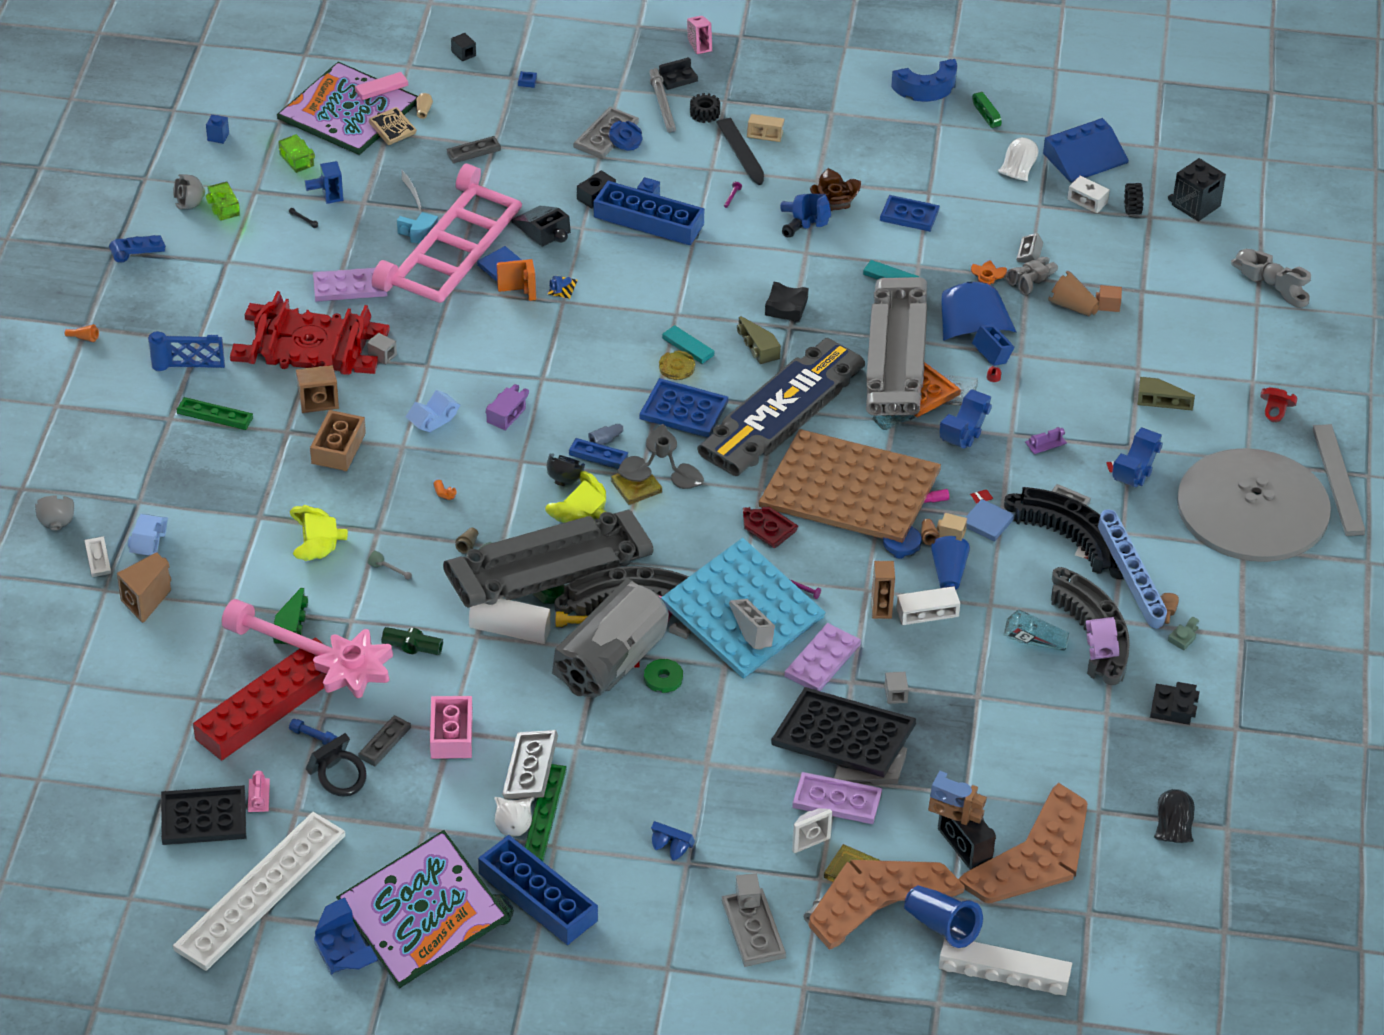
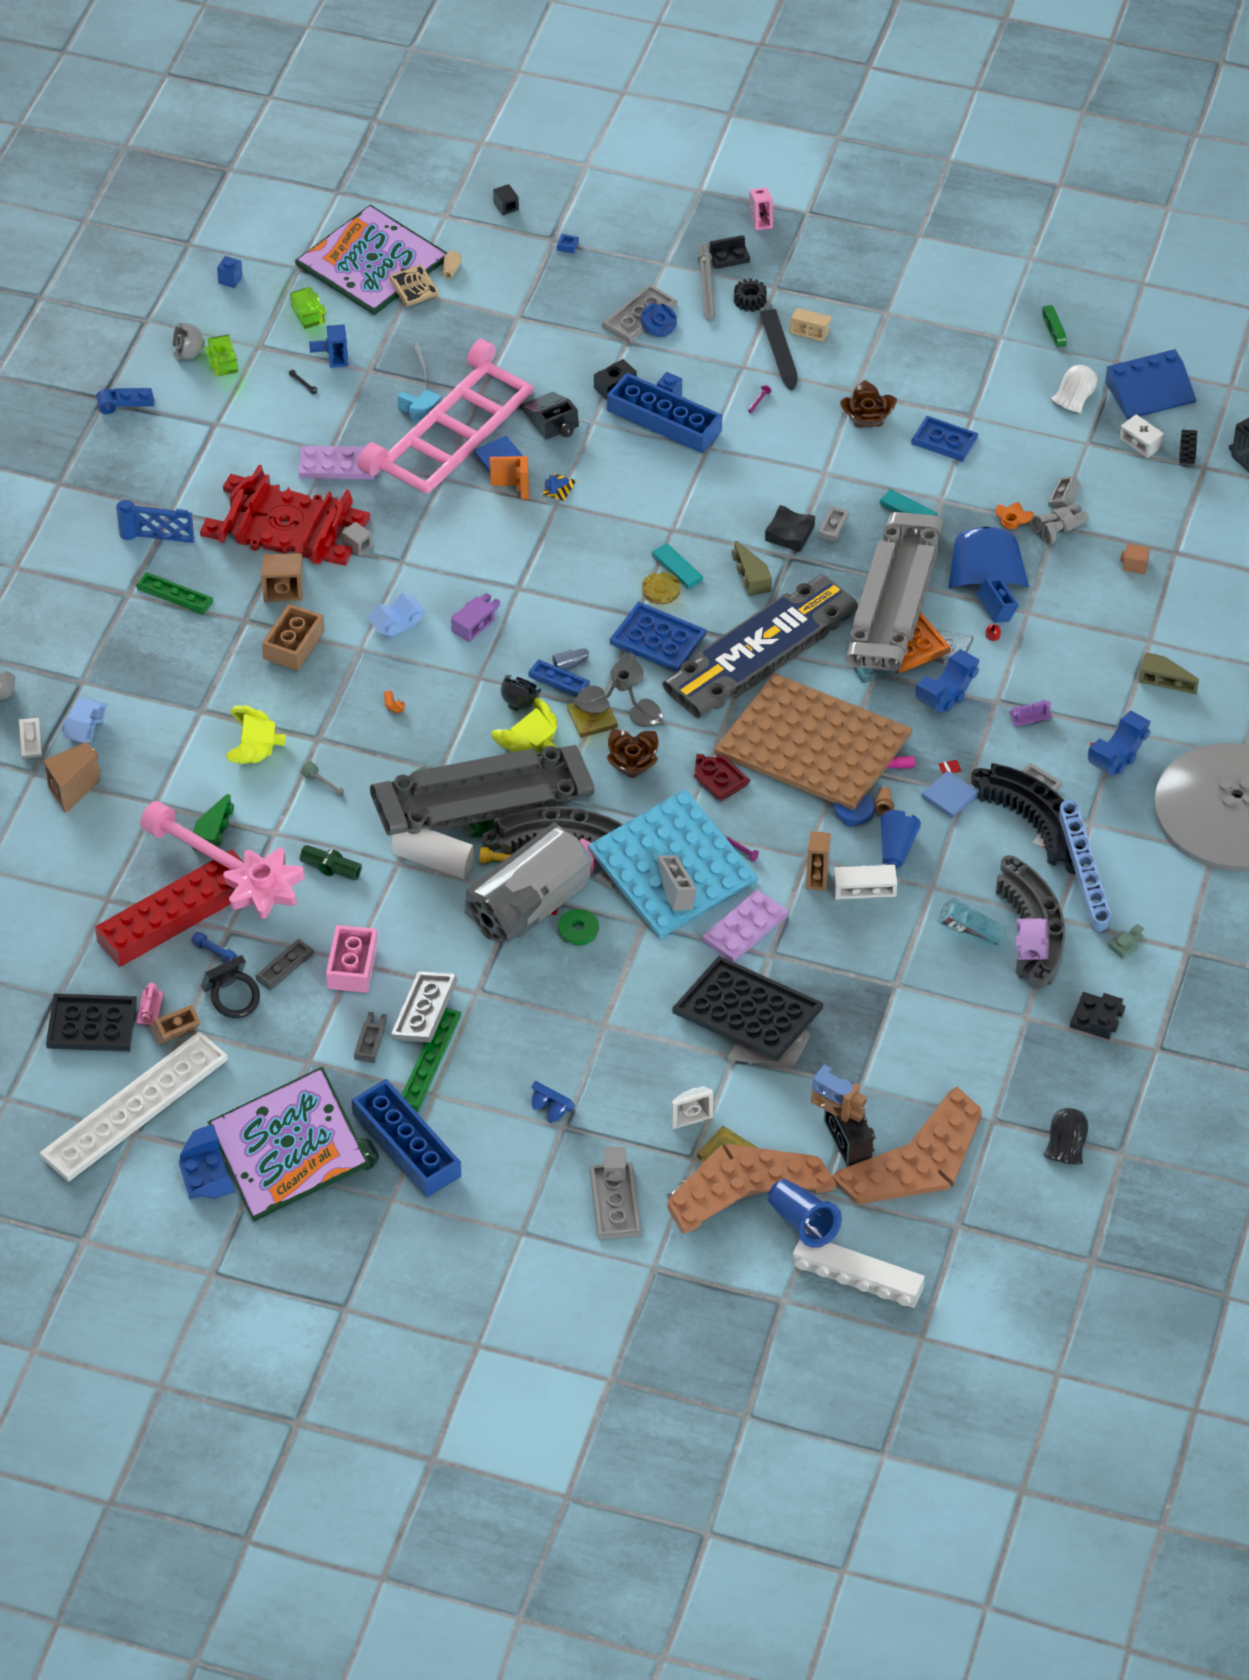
camera: 10 degrees right, 5 degrees up
orange cone [65,324,99,342] -> none
bright pink tile [355,72,408,100] -> none
dark grey tile [447,136,501,164] -> none
dark tan cone [455,527,479,553] -> none
white piece [494,797,534,837] -> none
blue piece [780,194,831,229] -> none
black pin [782,218,802,238] -> none
lavender plate [792,772,882,824] -> none
light grey brick [884,672,909,704] -> none
blue brick [891,59,957,102] -> none
tan brick [937,513,967,541] -> none
medium nougat cone [1048,271,1100,316] -> none
medium nougat piece [1160,593,1179,624] -> none
none -> medium nougat brick [150,1005,200,1045]
none -> dark grey hinge [354,1012,387,1063]
none -> reddish brown brick [607,729,659,778]
none -> light grey plate [818,506,849,542]

